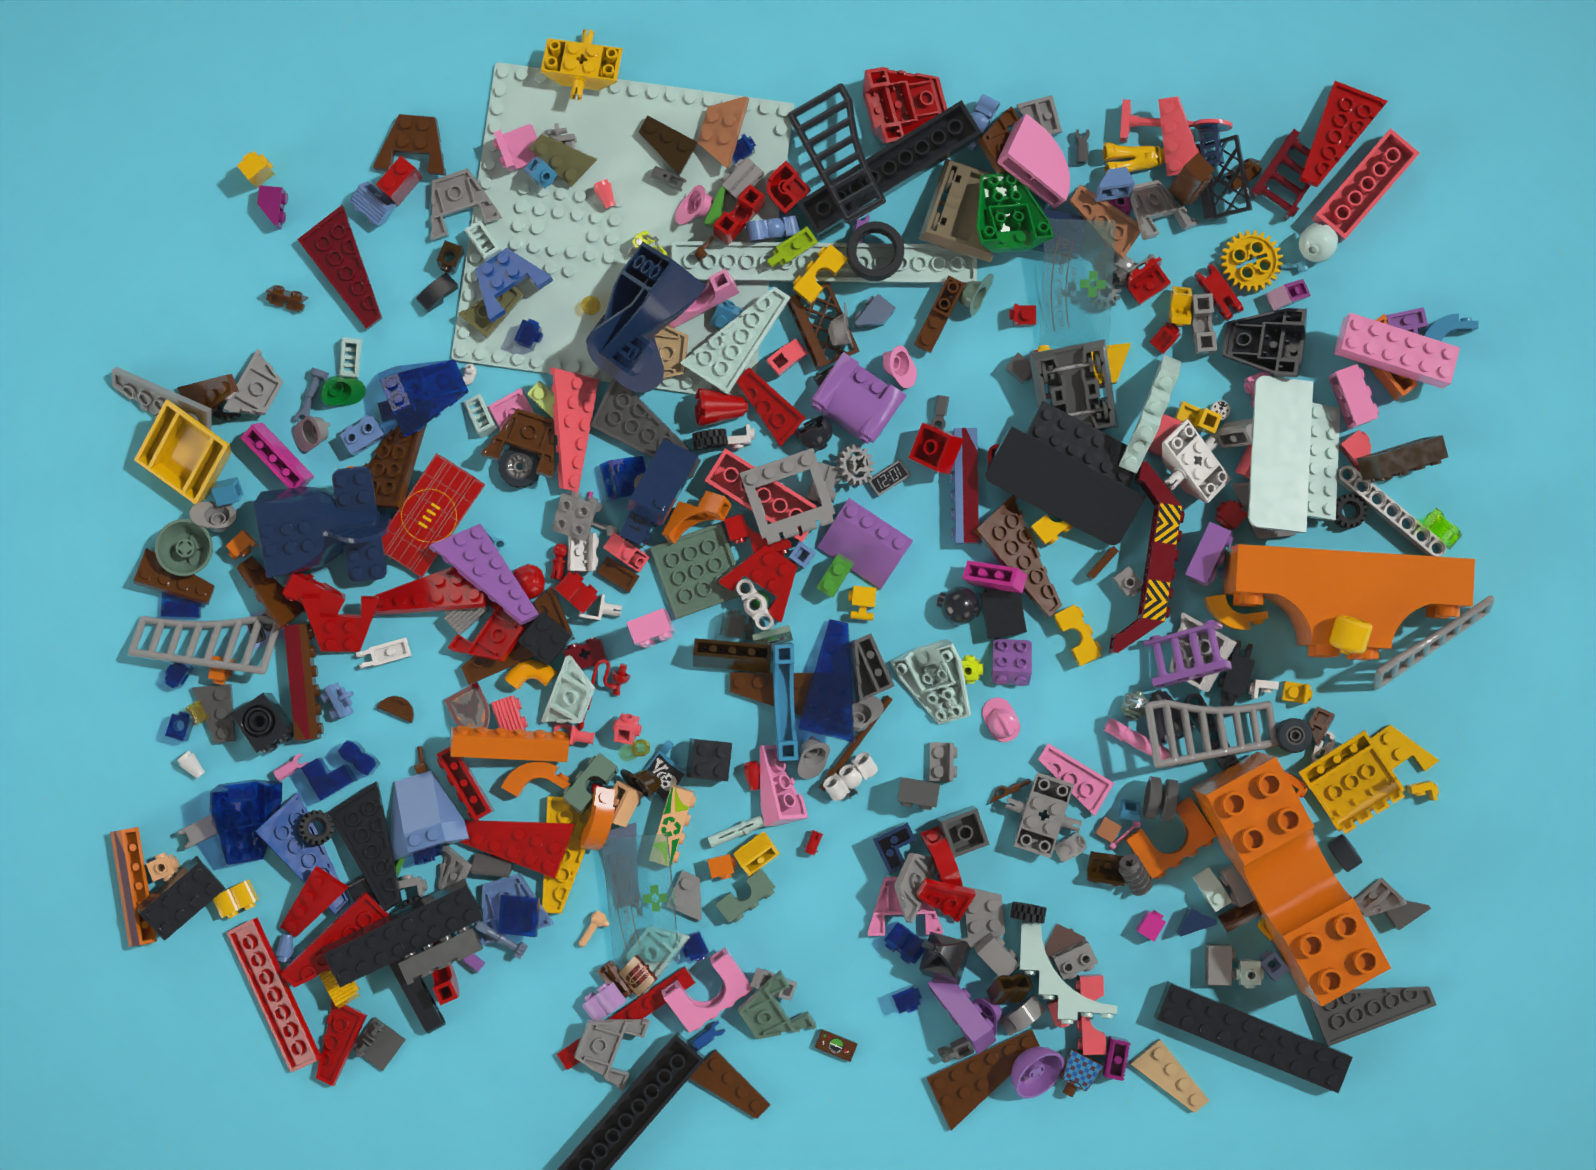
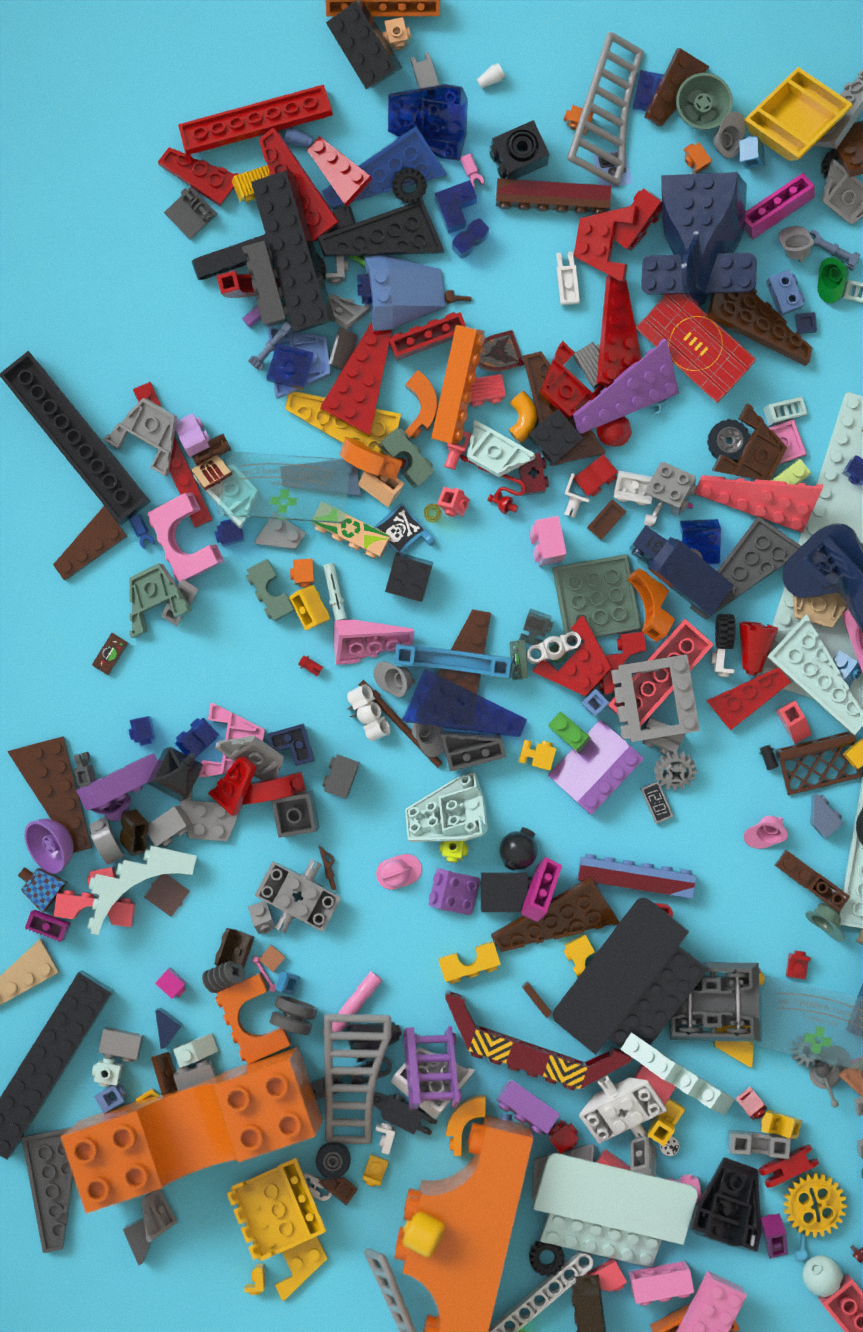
camera: 90 degrees right, 0 degrees up
clear blue brick [164,662,194,688] -> none
clear blue brick [165,711,195,741] -> none
clear yellow bush [185,700,210,726] -> none
dark grey wing [192,684,236,743] -> none
yellow brick [213,879,259,919] -> none
reddish brown wing [237,556,305,631] -> none
medium blue hips [320,682,354,719] -> none
reddish brown tile [377,696,414,722] -> none
clear blue wedge [378,359,469,437] -> none
white arm [453,364,477,389] -> none
red pin [550,543,568,580] -> none
light nougat piece [578,910,610,947] -> none
coral slope [603,532,650,572] -> none
dark brown piece [620,769,662,802] -> none
dark brown brick [693,638,772,673] -> none
red cone [742,761,760,790] -> none
black cylinder [794,415,832,451] -> none
medium lavender piece [810,352,907,444] -> none
light grey piece [828,303,853,348] -> none
red brick [908,422,964,474] -> none
light grey bracket [929,742,957,782] -> none
dark grey bar [931,395,949,429] -> none
dark grey brick [1005,353,1032,384] -> none
black tyre [1010,901,1047,924] -> none
bright pink wing [1038,743,1114,816] -> none
light grey brick [1050,939,1098,980] -> none
light grey brick [1112,566,1143,597] -> none
head [1121,690,1148,721] -> none
red bracket [1126,257,1171,306] -> none
orange bracket [1285,770,1308,798] -> none
black wheel [1327,834,1362,872] -> none

